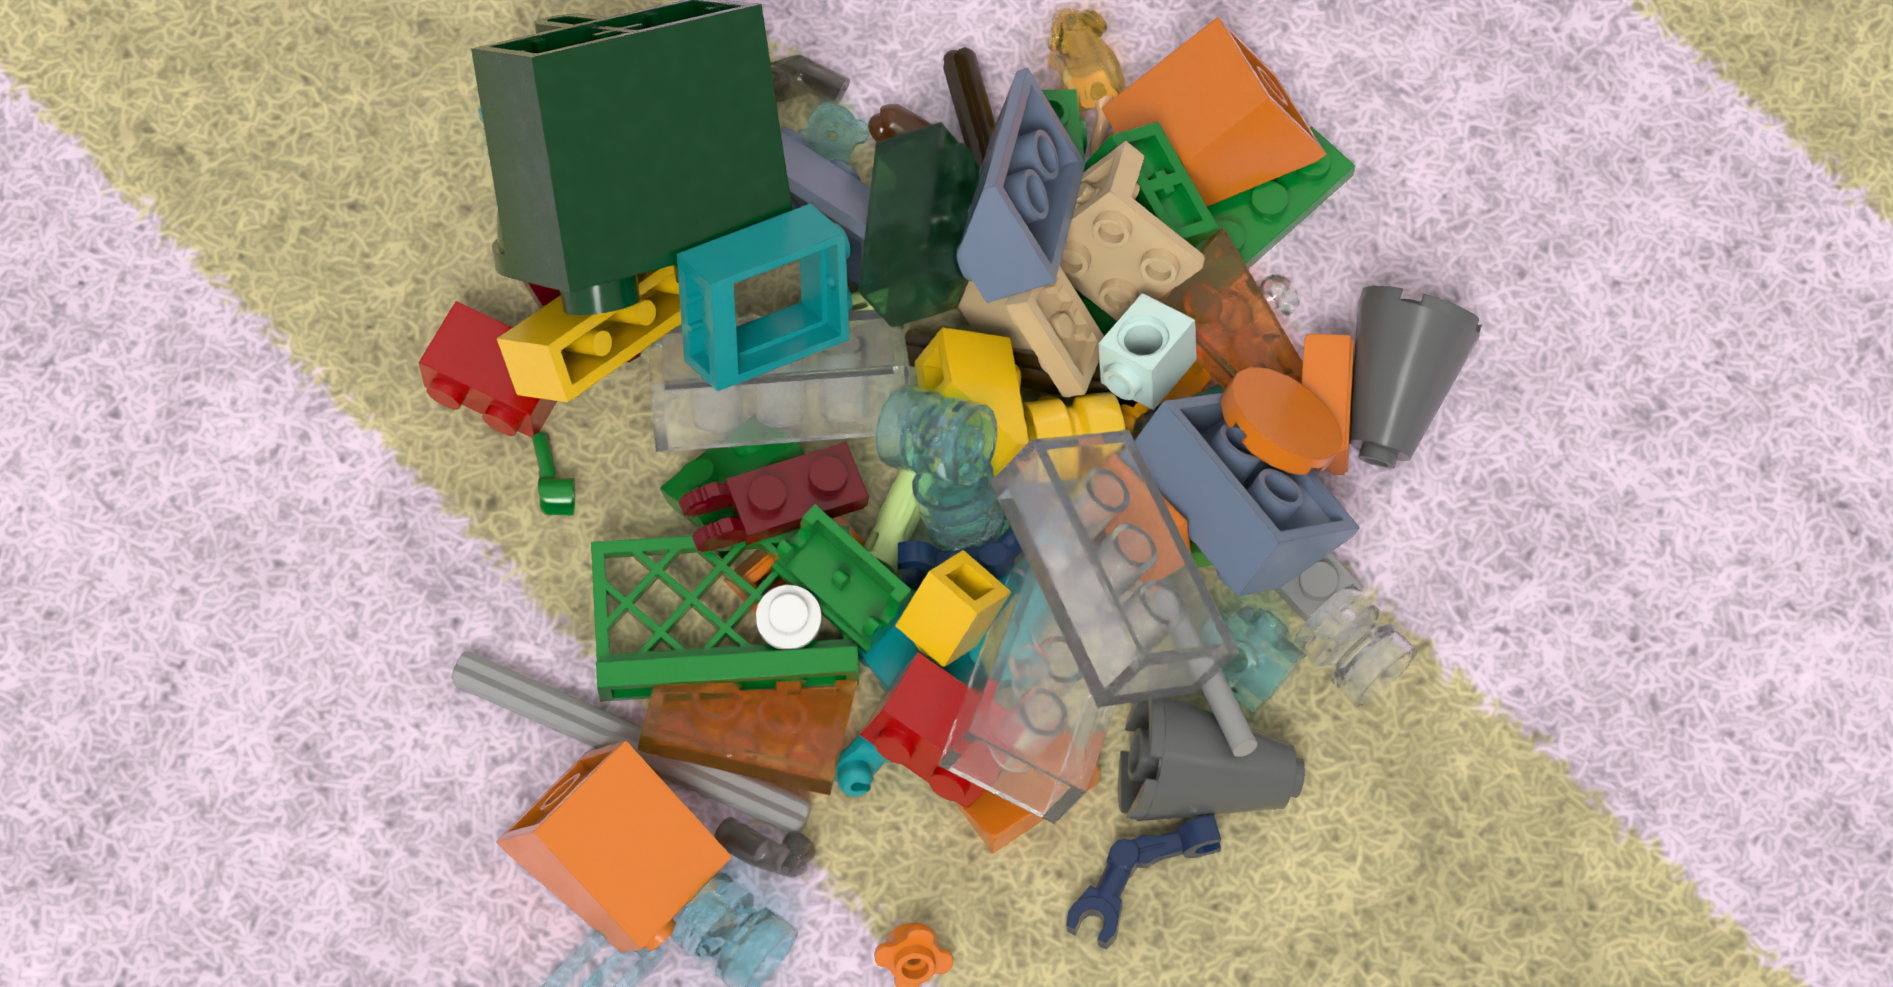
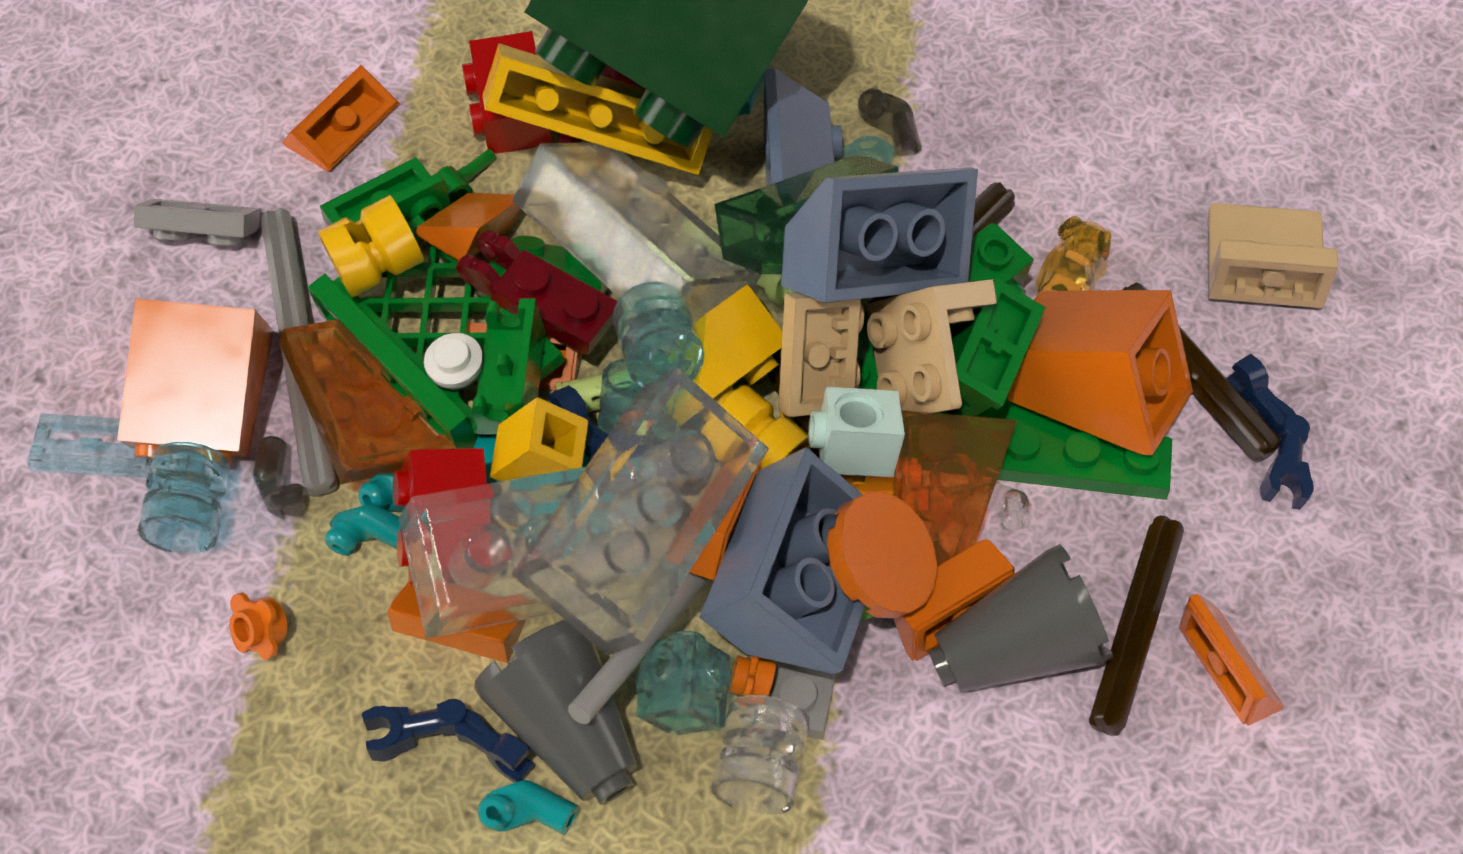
camera: 55 degrees right, 10 degrees down
teal window [677,203,853,392] -> none
none -> light grey plate [134,198,261,245]
none -> orange slope [282,65,400,172]
none -> yellow wheel [317,195,424,298]
none -> green bracket [320,157,450,226]
none -> teal arm [325,504,406,555]
none -> orange slope [415,193,525,261]
none -> teal arm [478,780,579,835]
none -> orange plate [727,655,776,714]
none -> dark brown axle [1089,515,1184,736]
none -> dark brown axle [1122,282,1281,462]
none -> orange slope [1179,593,1284,726]
none -> dark blue piece [1226,354,1314,510]

